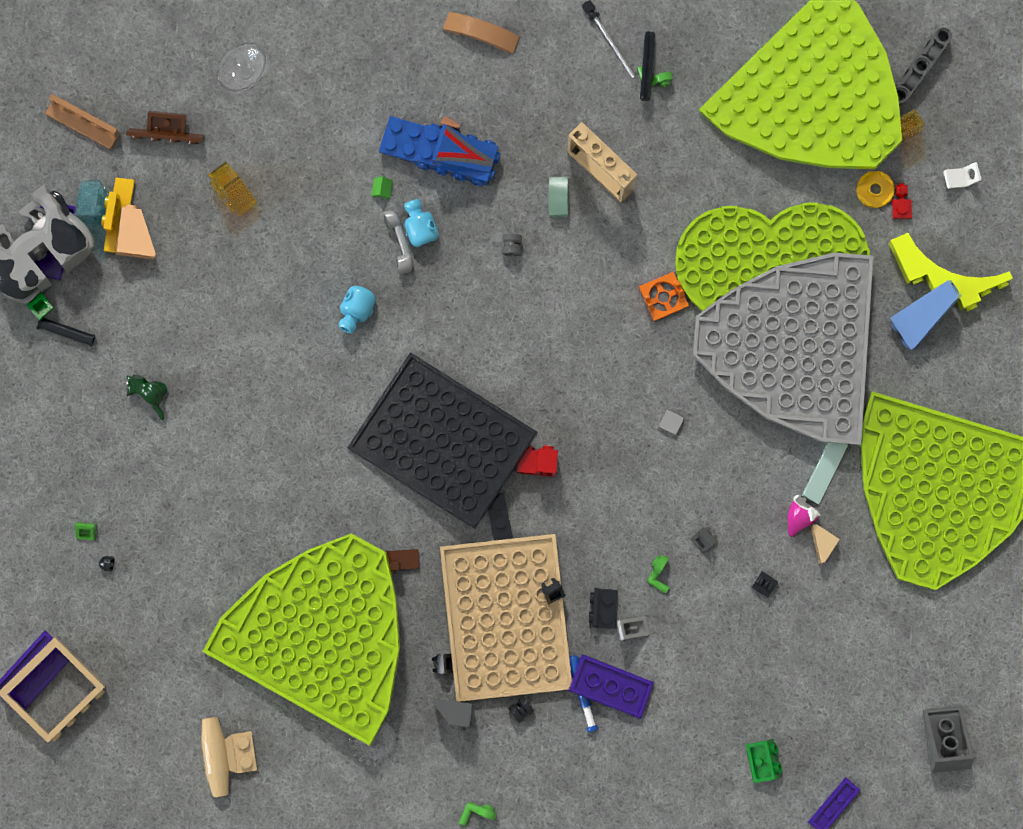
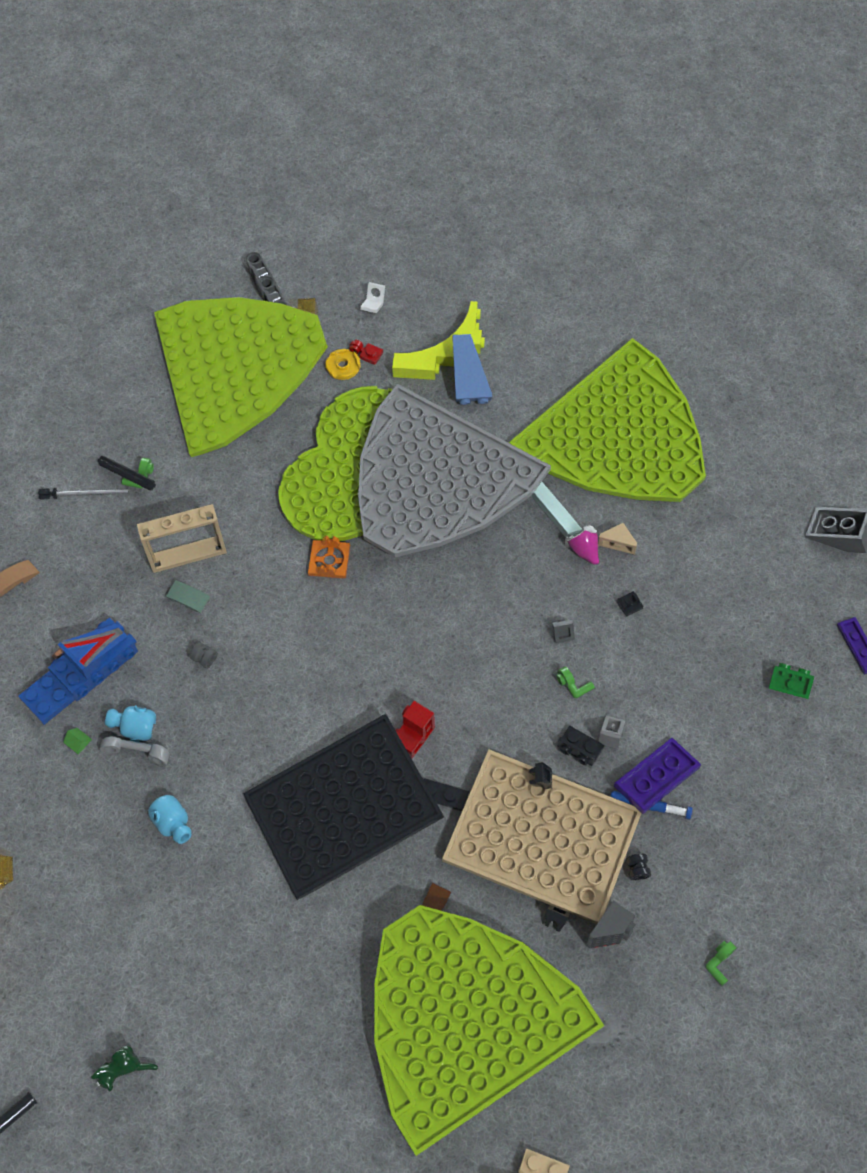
camera: 60 degrees left, 20 degrees down
light grey tile [659,410,684,436] -> none

